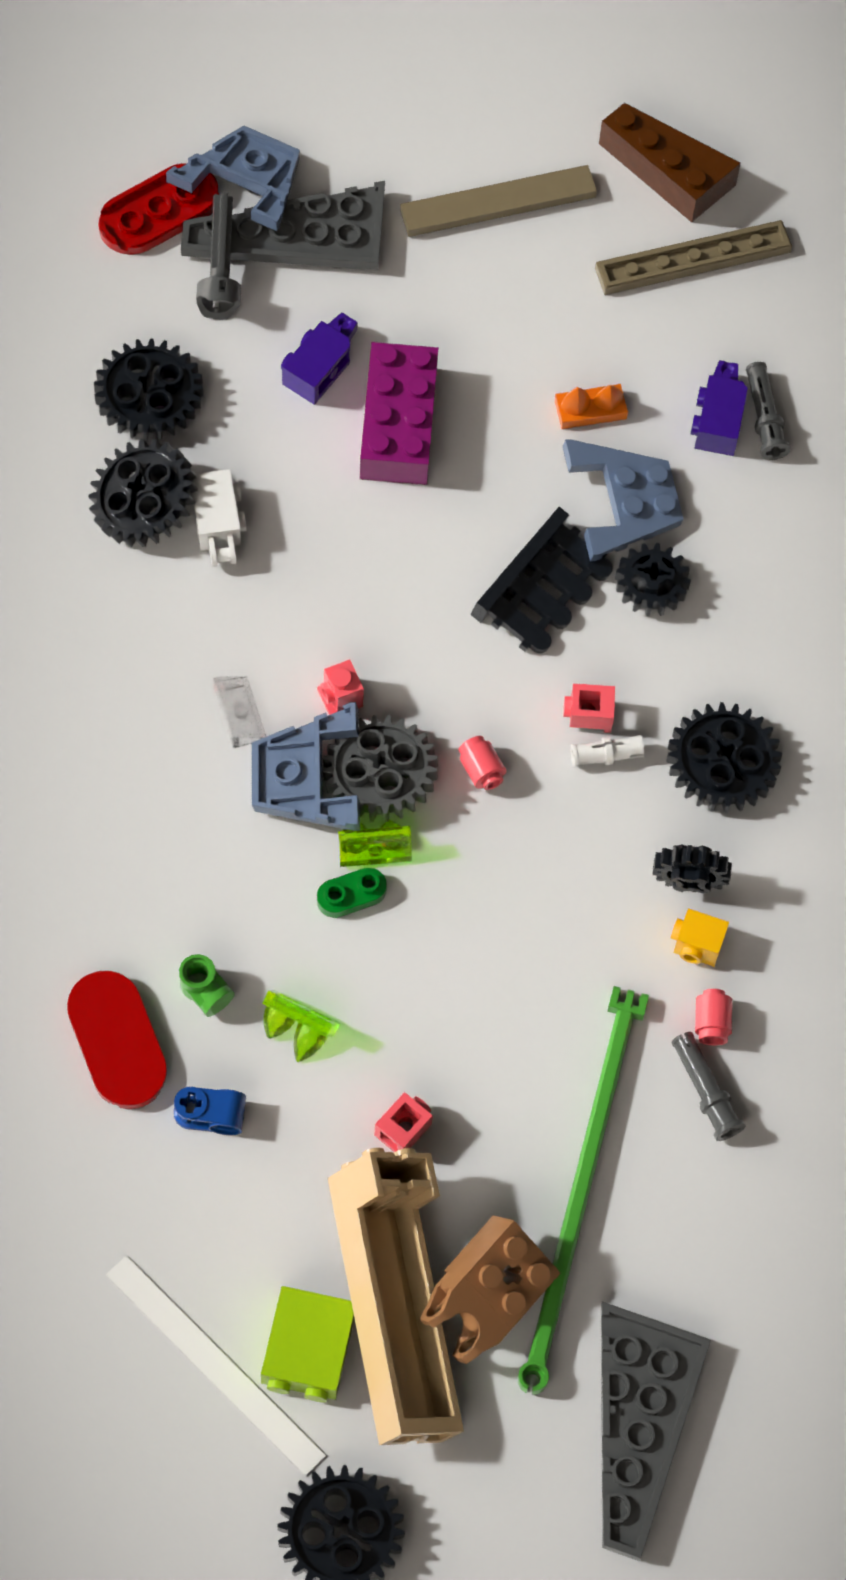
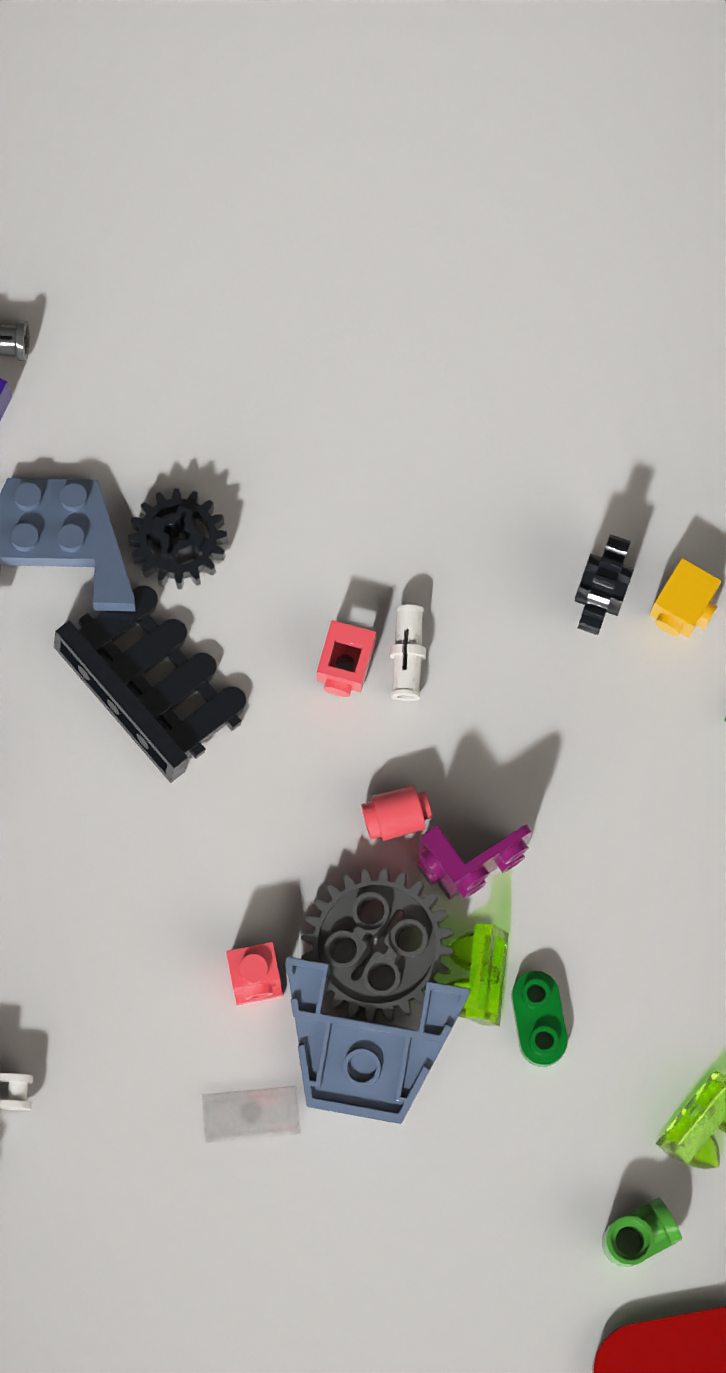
camera: 75 degrees left, 10 degrees up
black gear [666,702,782,813] -> none
none -> magenta bracket [416,824,532,900]

